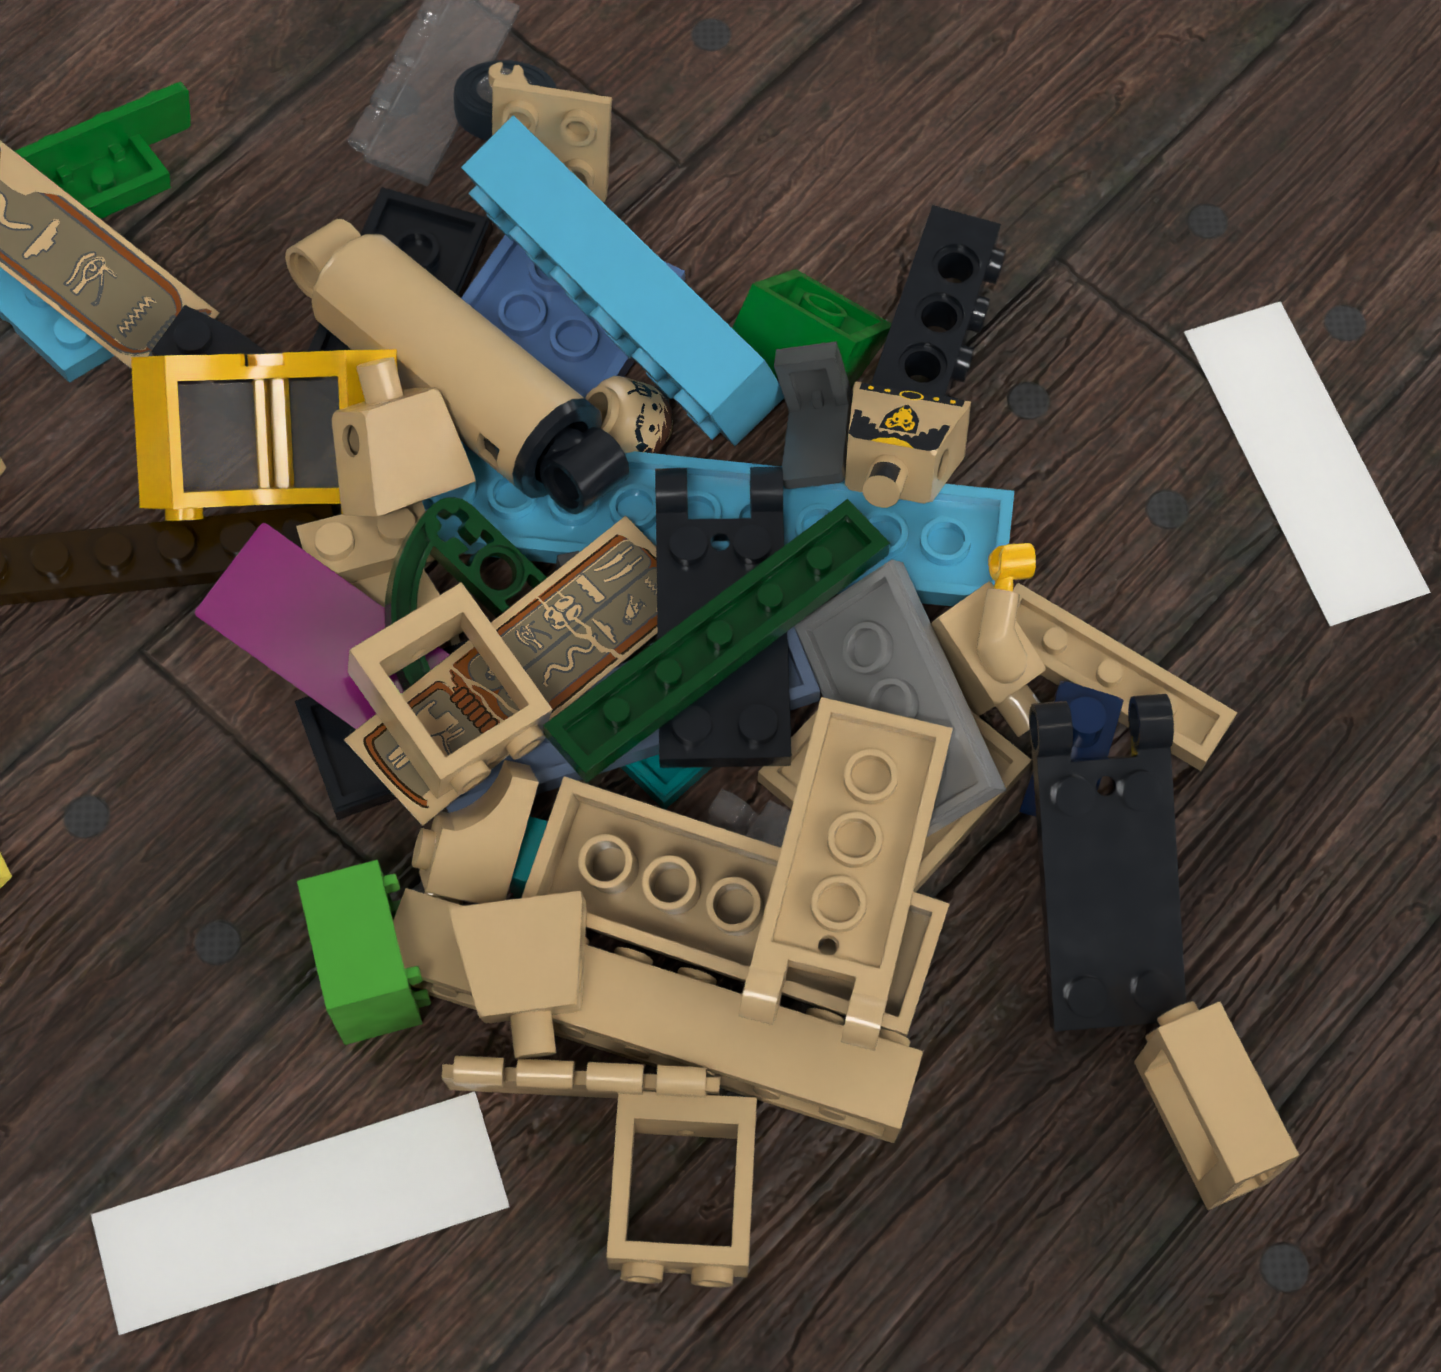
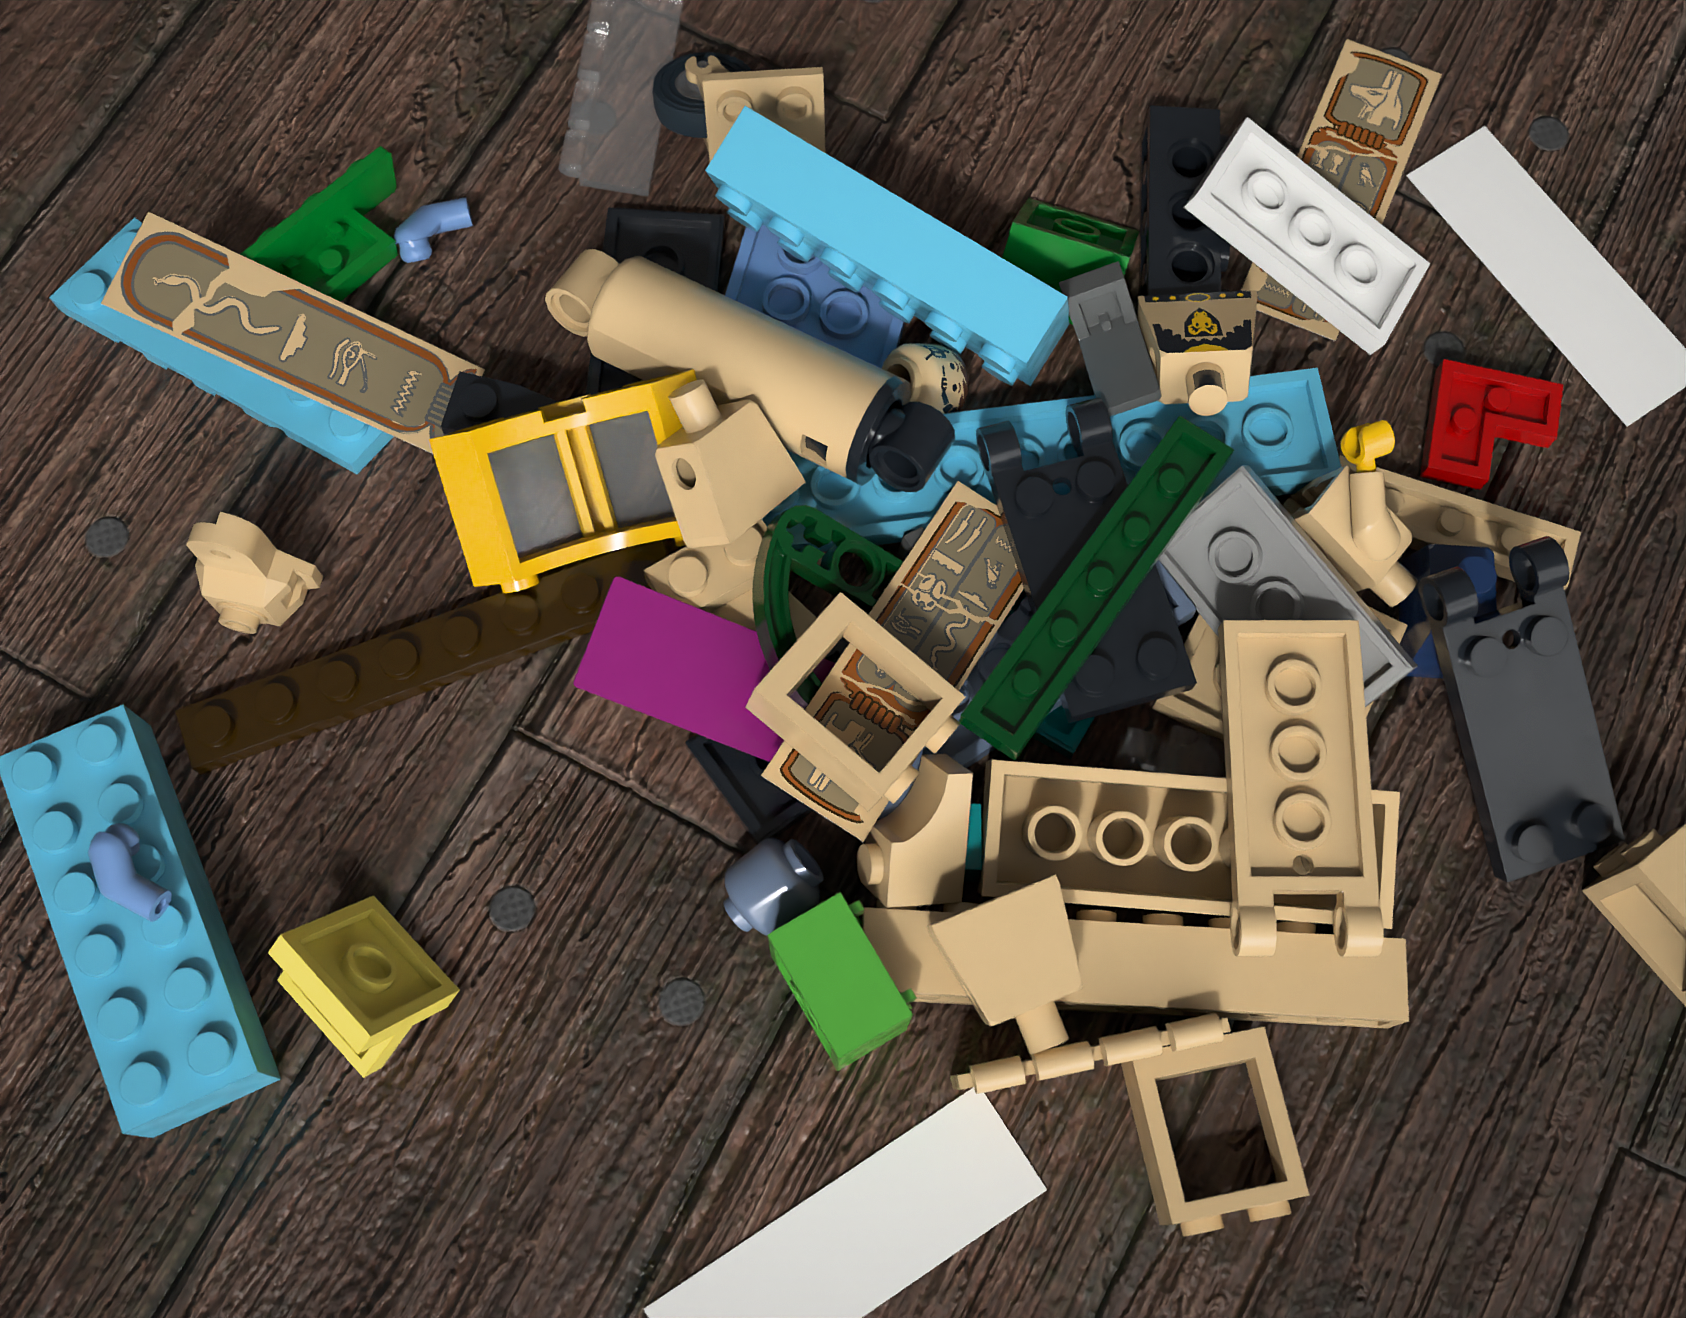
camera: 15 degrees left, 5 degrees up
none -> medium blue arm [394,197,473,263]
none -> sand blue head [723,837,824,936]
none -> white plate [1184,117,1430,355]
none -> sticker [1241,39,1442,341]
none -> red plate [1420,359,1564,490]

